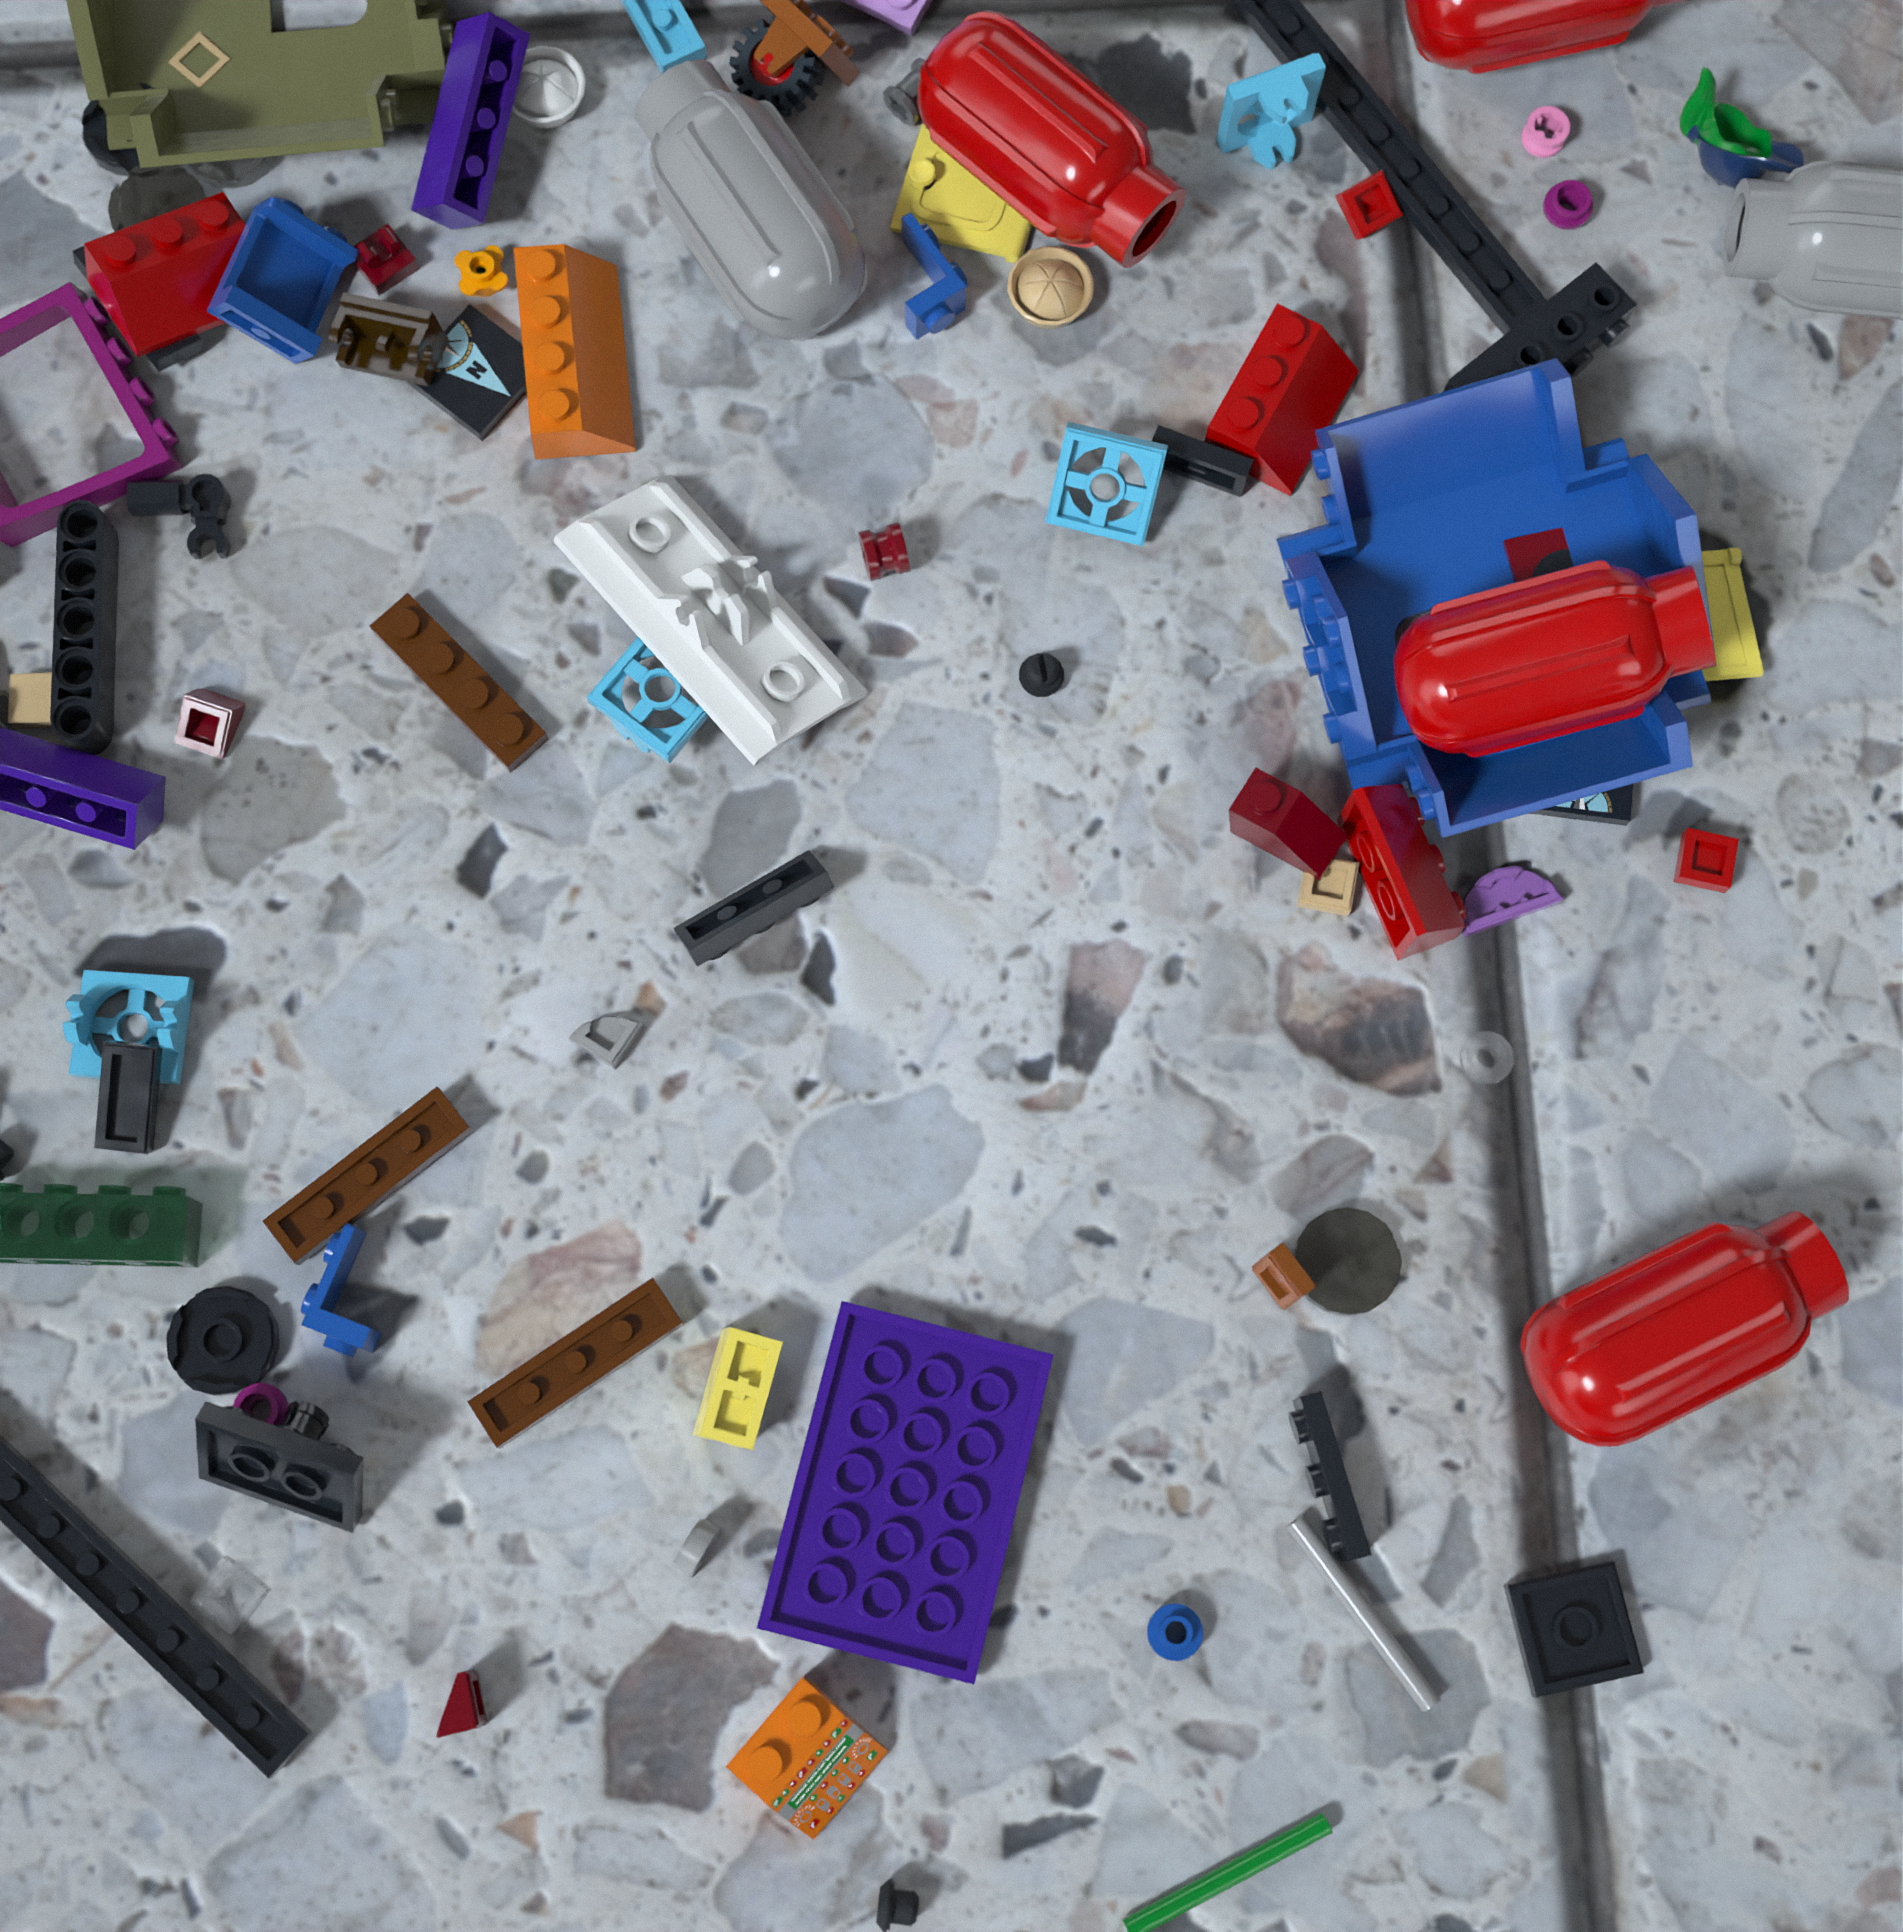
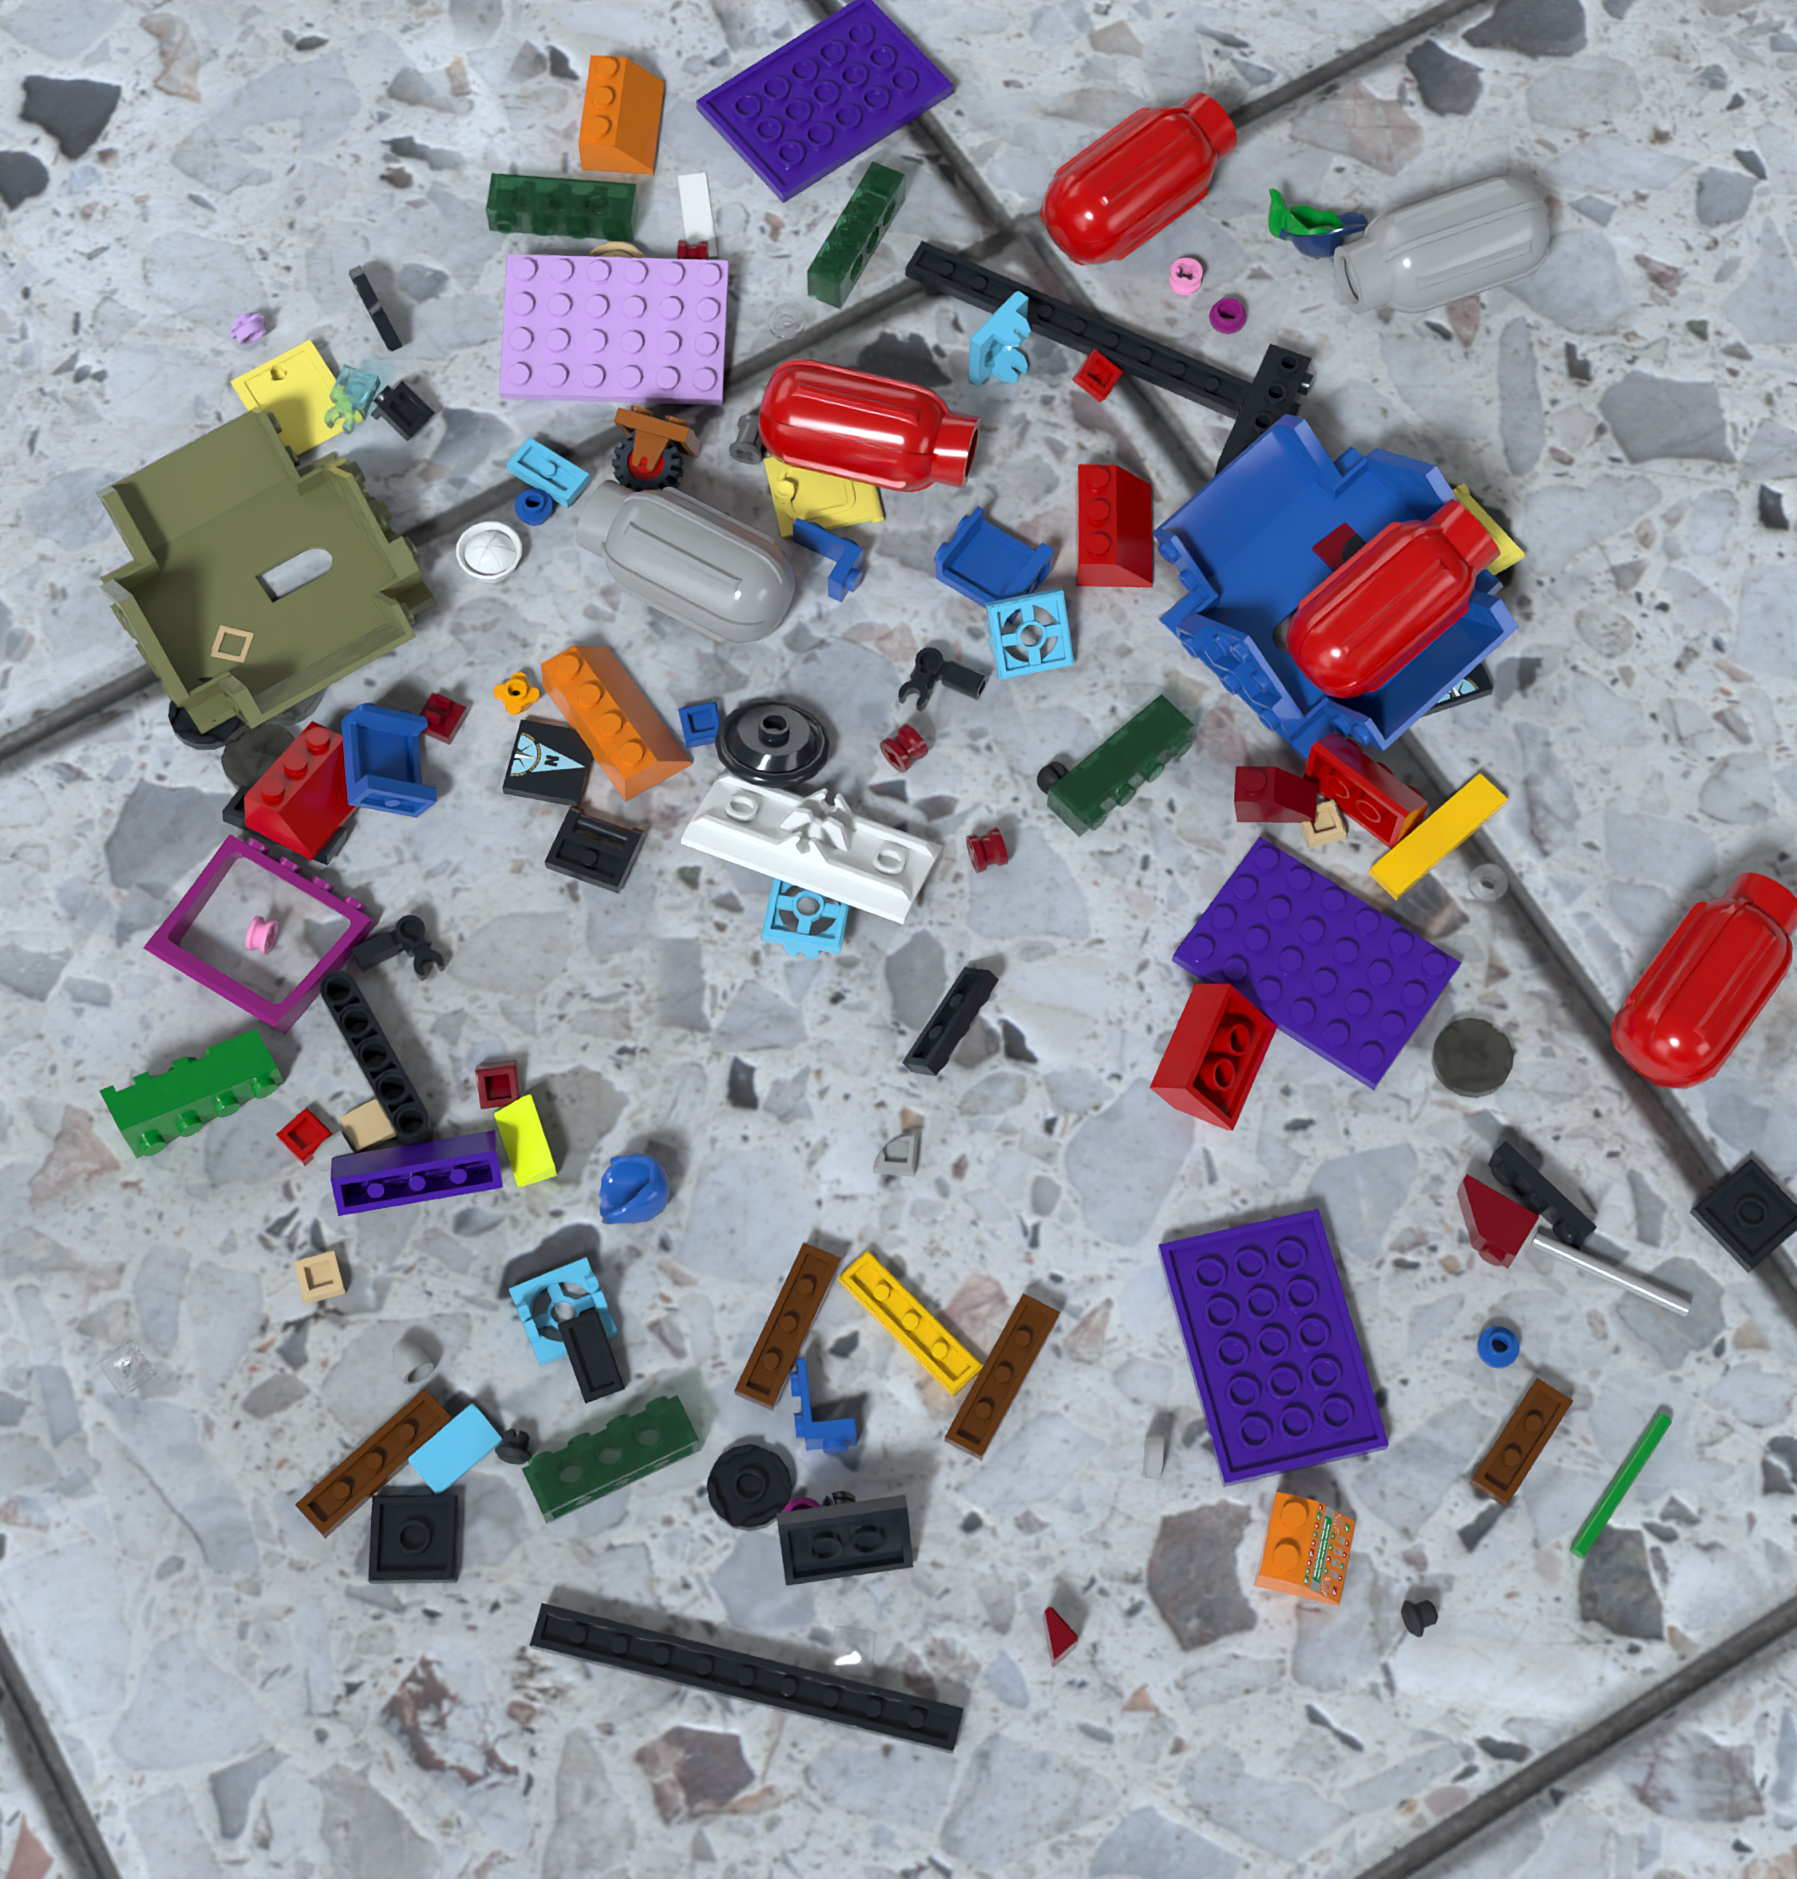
camera: 25 degrees left, 10 degrees down
dark brown hinge [328,292,449,386] -> none
reddish brown plate [369,592,549,773] -> none
dark purple brick [411,12,530,230] -> none
light yellow hinge [692,1327,783,1450] -> none
tan hat [1007,246,1094,329] -> none
black tile [1152,425,1254,498] -> none
dark orange tile [1251,1243,1316,1310] -> none
medium lavender tile [1463,866,1564,938] -> none
red plate [1673,828,1739,893] -> none
none -> bright pink bush [246,915,278,955]
none -> neon yellow slope [494,1094,557,1188]
none -> blue plate [515,489,553,526]
none -> black plate [545,805,646,894]
none -> blue hair [599,1152,670,1225]
none -> blue tile [678,701,721,749]
none -> black piece [714,700,831,788]
none -> yellow tile [837,1250,983,1398]
none -> black bar [898,647,988,712]
none -> blue panel [934,506,1055,624]
none -> dark red wheel [966,827,1008,873]
none -> clear green brick [1047,694,1194,837]
none -> red slope [1149,984,1277,1131]
none -> dark purple plate [1172,837,1461,1090]
none -> yellow tile [1368,773,1508,901]
none -> dark red slope [1456,1174,1539,1269]
none -> reddish brown plate [1469,1378,1573,1508]

